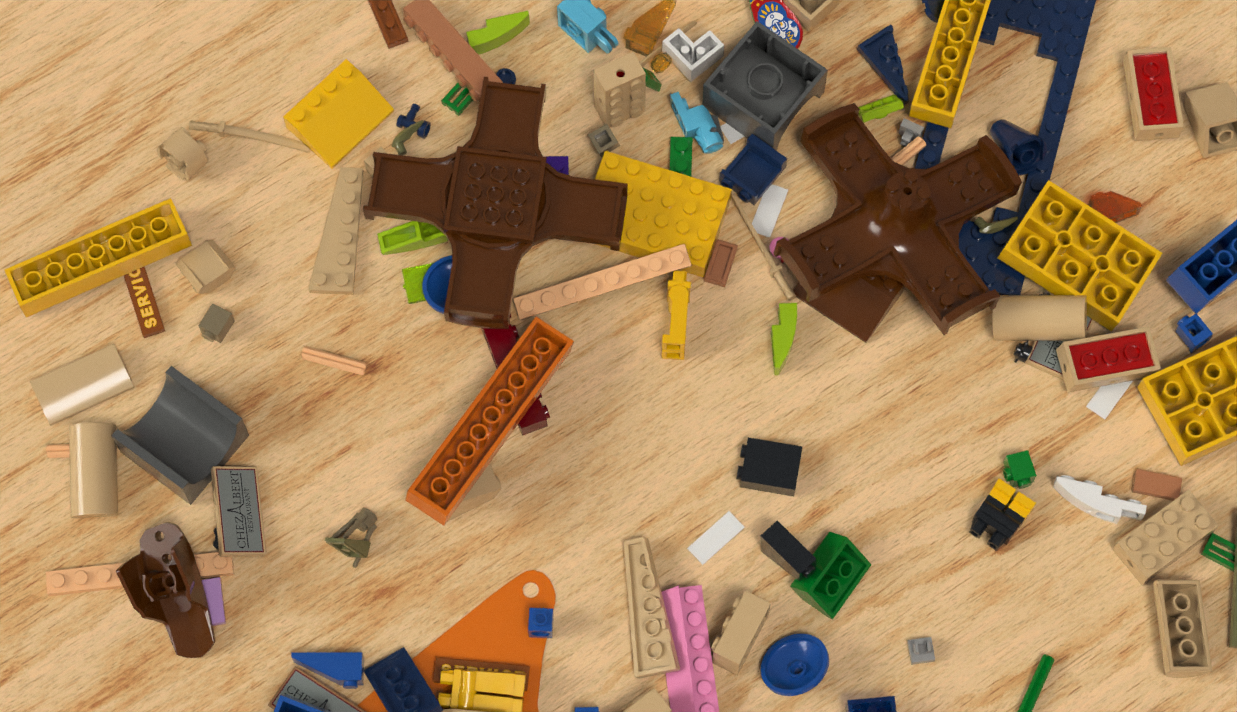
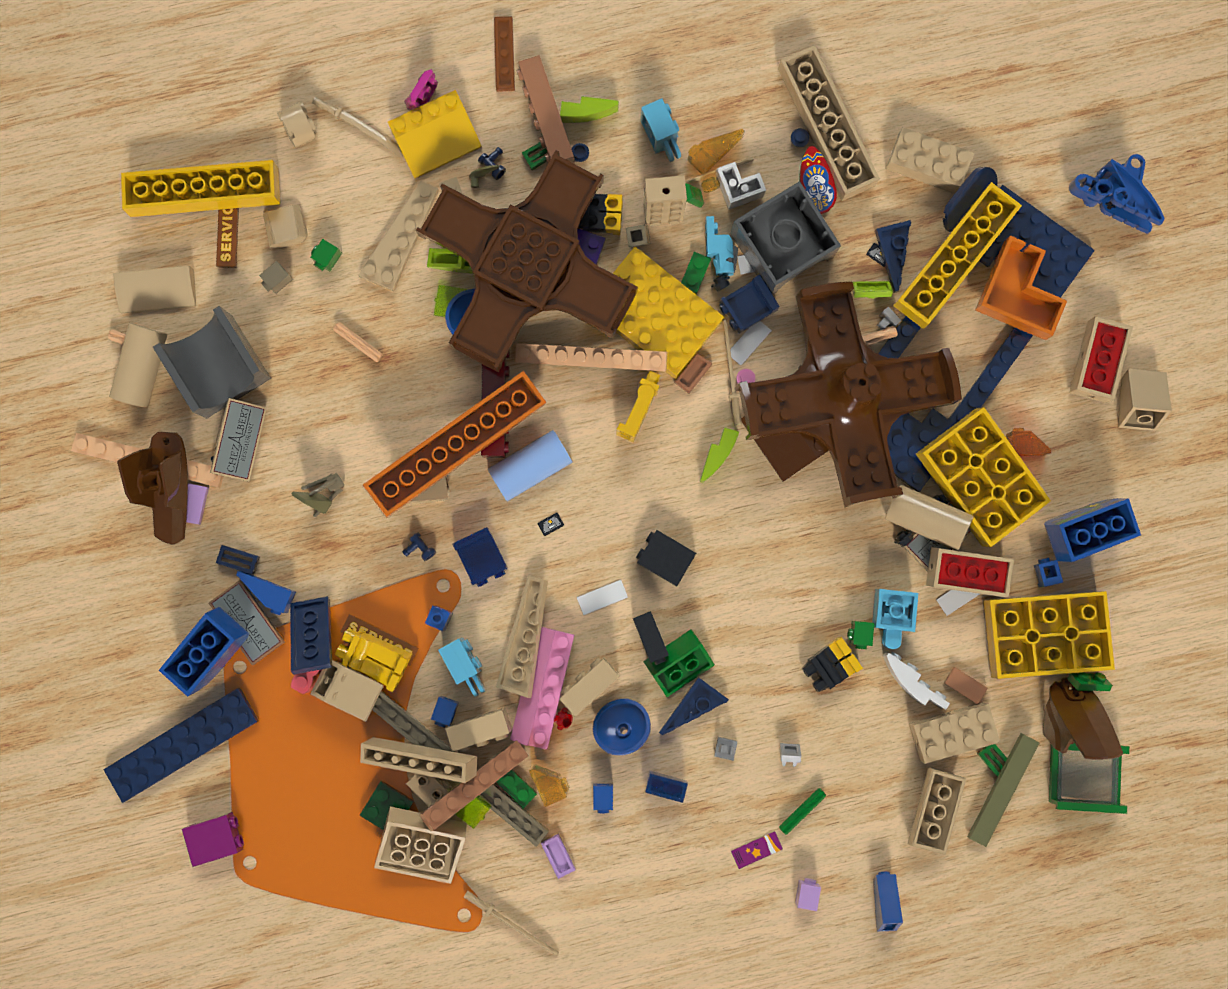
camera: 20 degrees right, 15 degrees up
olive bar [974,216,1018,234] -> none
dark blue cone [990,119,1047,175] -> none
none -> dark blue tile [216,545,260,575]
none -> green brick [310,239,342,272]
none -> dark blue piece [402,532,437,562]
none -> dark pink slope [404,69,438,110]
none -> medium azure brick [438,638,486,697]
none -> clear blue panel [452,527,508,587]
none -> light blue brick [488,430,573,502]
none -> black sticker [538,513,564,536]
none -> red plate [554,707,573,730]
none -> hips [578,194,623,235]
none -> dark blue wing [659,677,729,735]
none -> black plate [711,275,730,292]
none -> light grey tile [779,743,801,767]
none -> sticker [866,243,885,267]
none -> medium azure brick [872,589,919,649]
none -> orange piece [975,236,1067,340]

